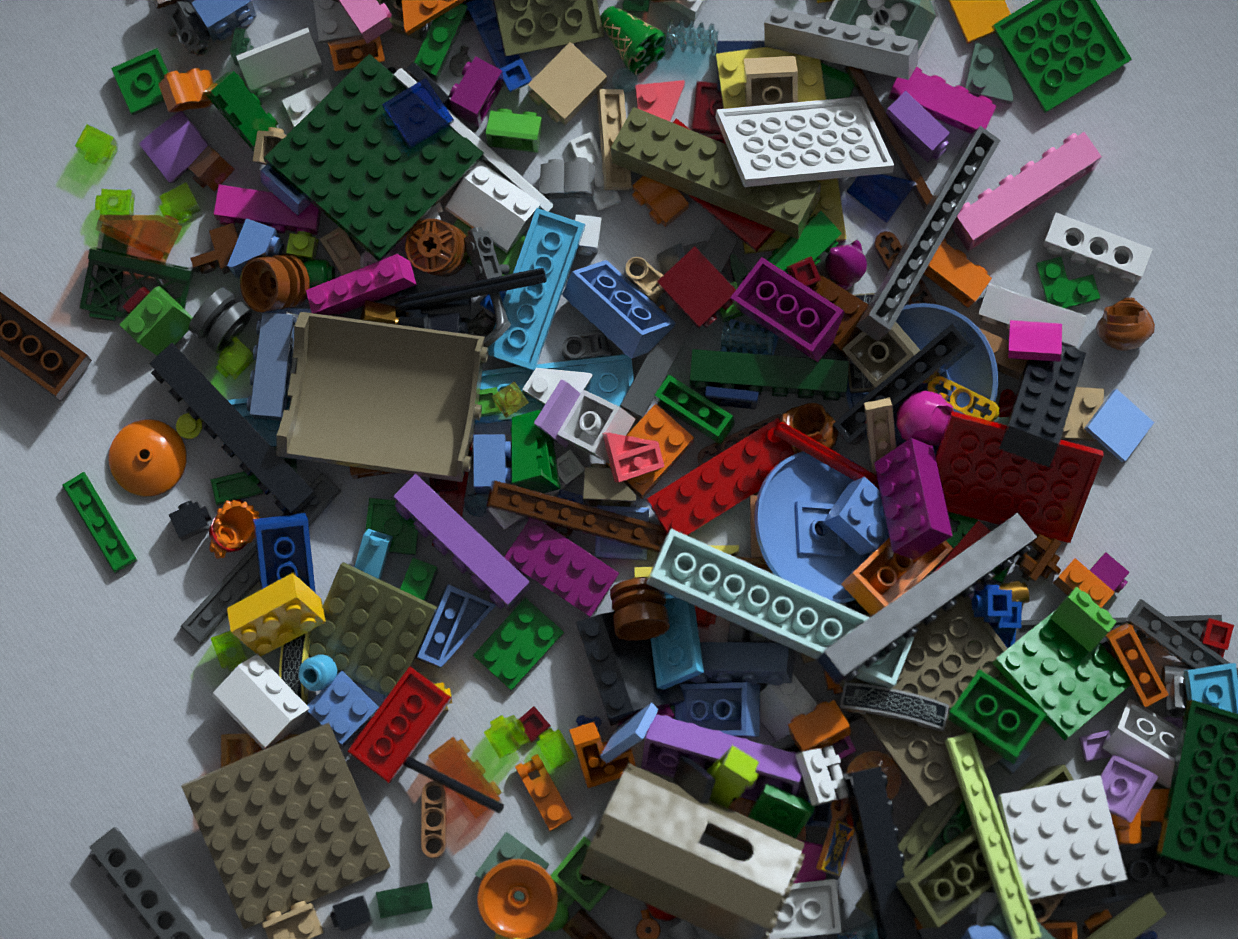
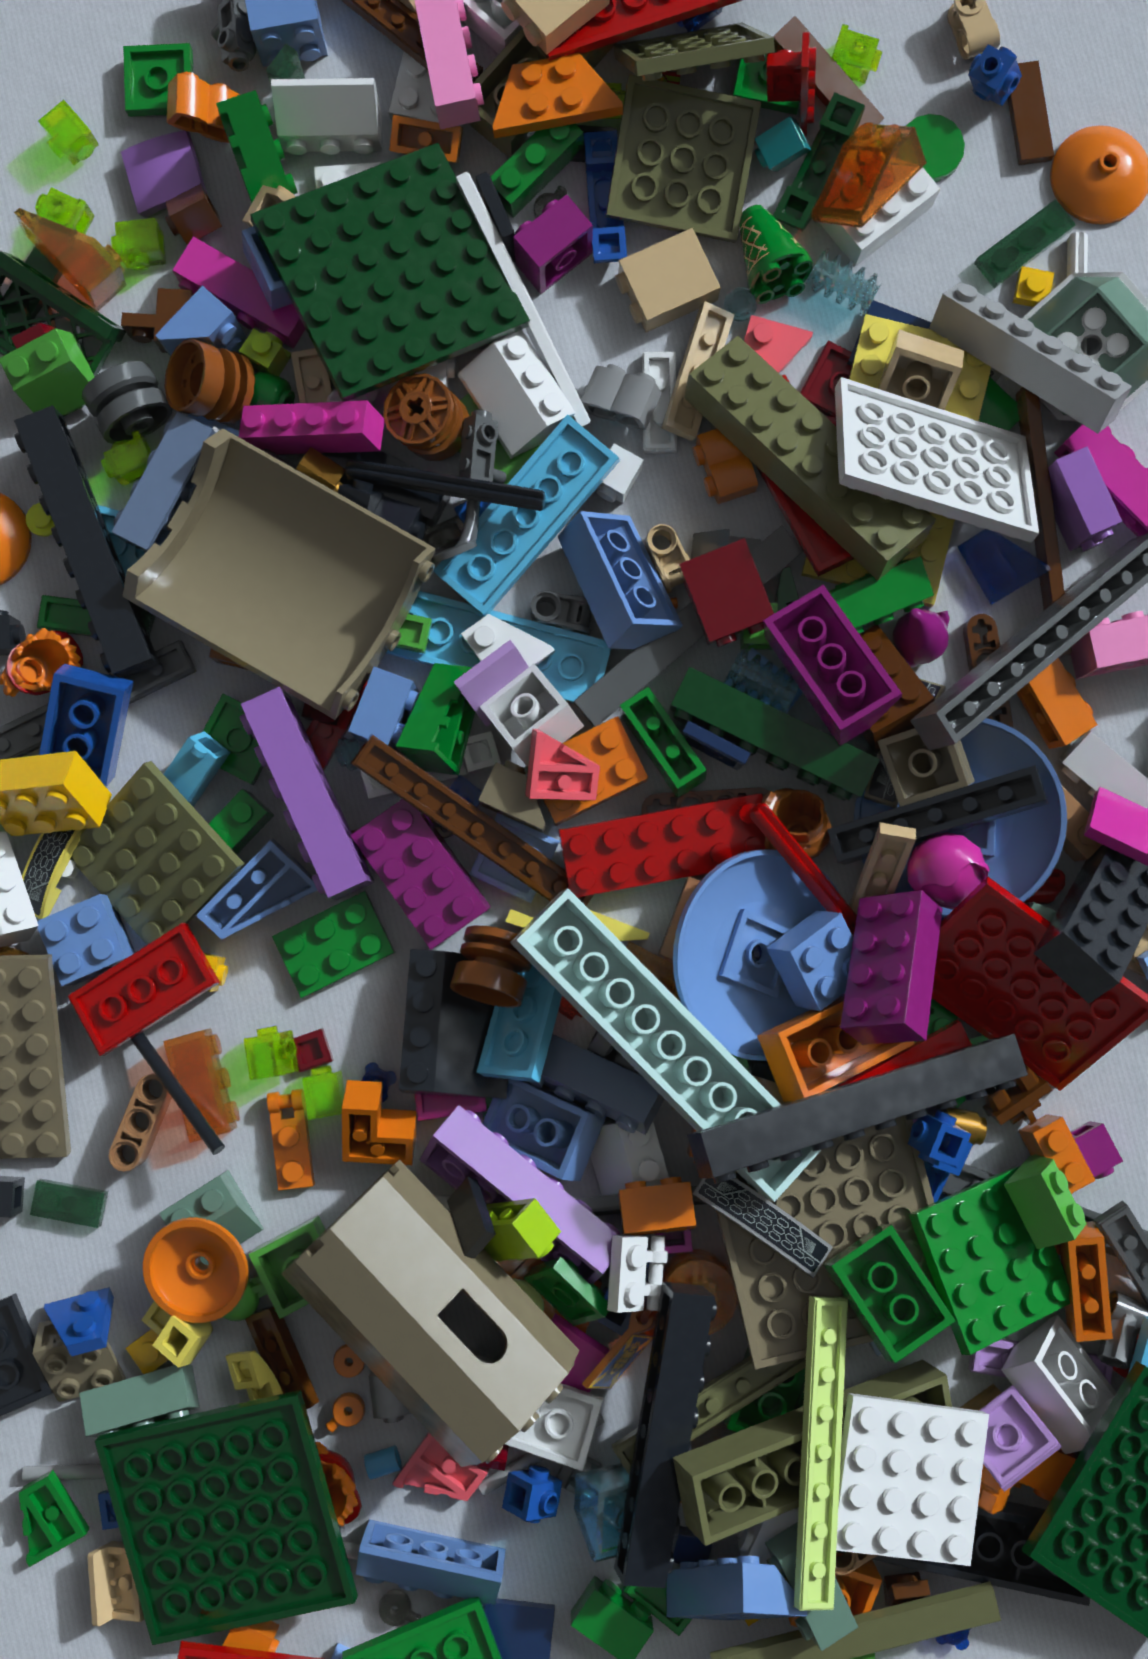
camera: 20 degrees right, 5 degrees up
medium azure head [298,654,337,691] -> none
clear blue tile [382,78,454,149] -> none
bright green slope [486,108,542,153] -> none
clear yellow plate [491,381,529,418] -> none
light blue tile [600,703,658,763] -> none
dark red tile [786,256,821,287] -> none
yellow beam [927,376,999,422] -> none

